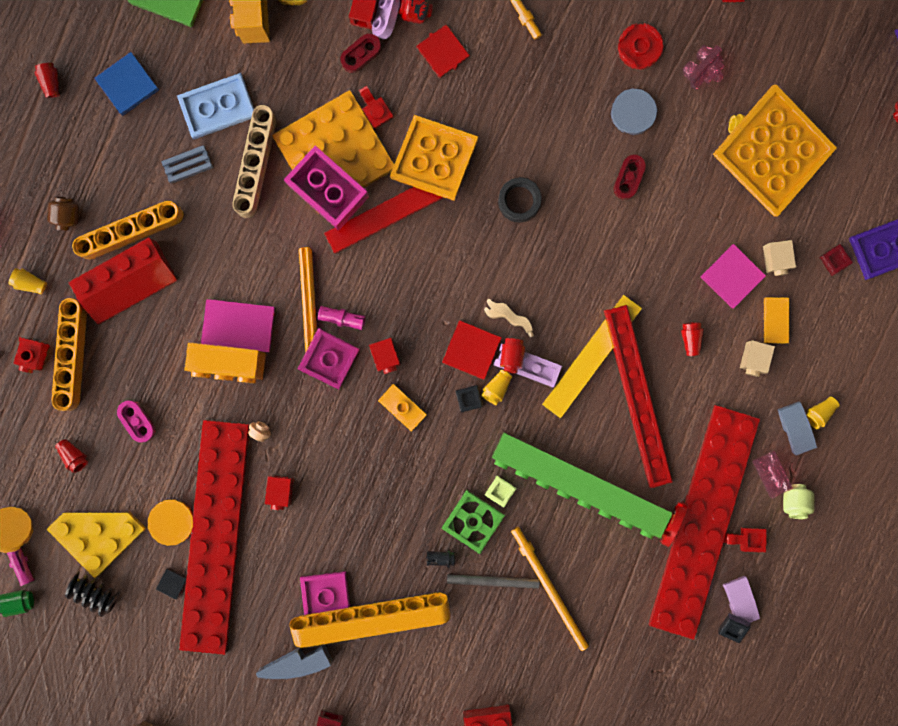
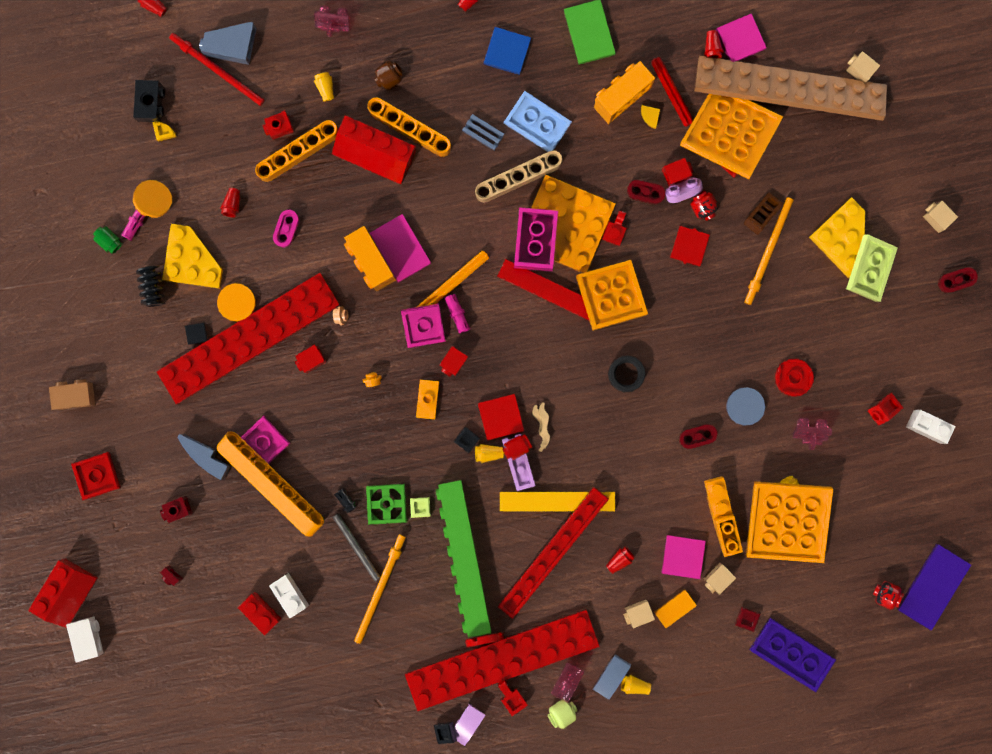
camera: 55 degrees right, 0 degrees up
none -> white brick [269,573,309,618]
none -> light orange plate [363,372,382,387]
none -> light orange slope [704,476,743,557]

